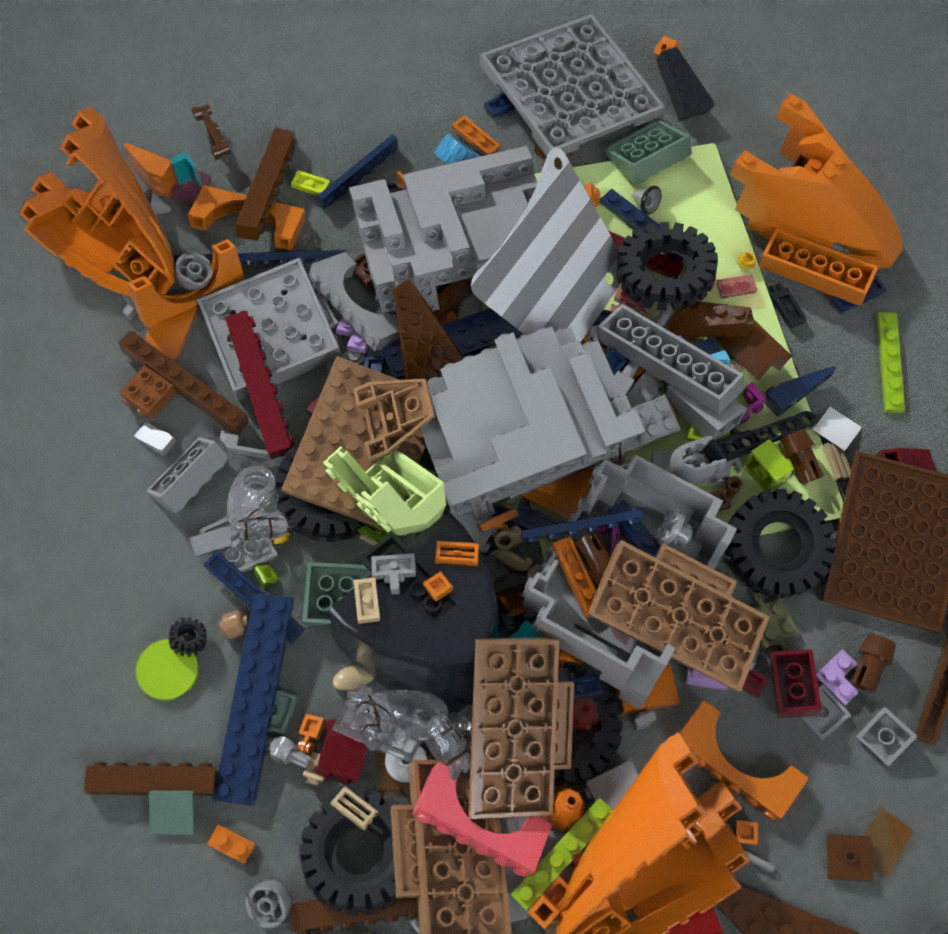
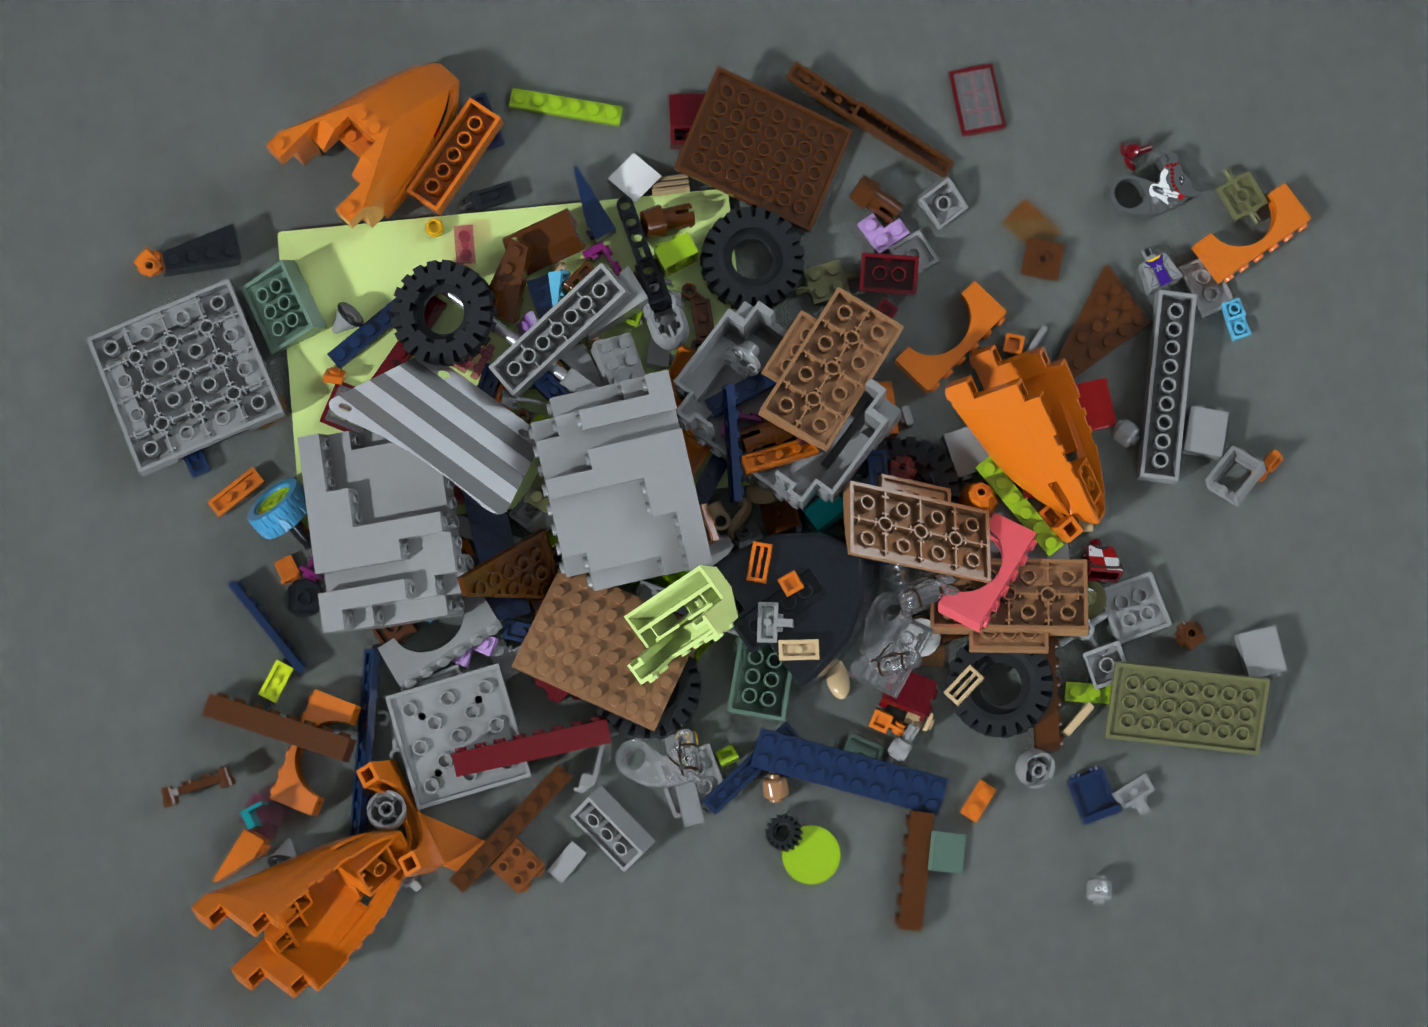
camera: 85 degrees left, 15 degrees up
medium nougat wedge [353,379,435,462] -> none

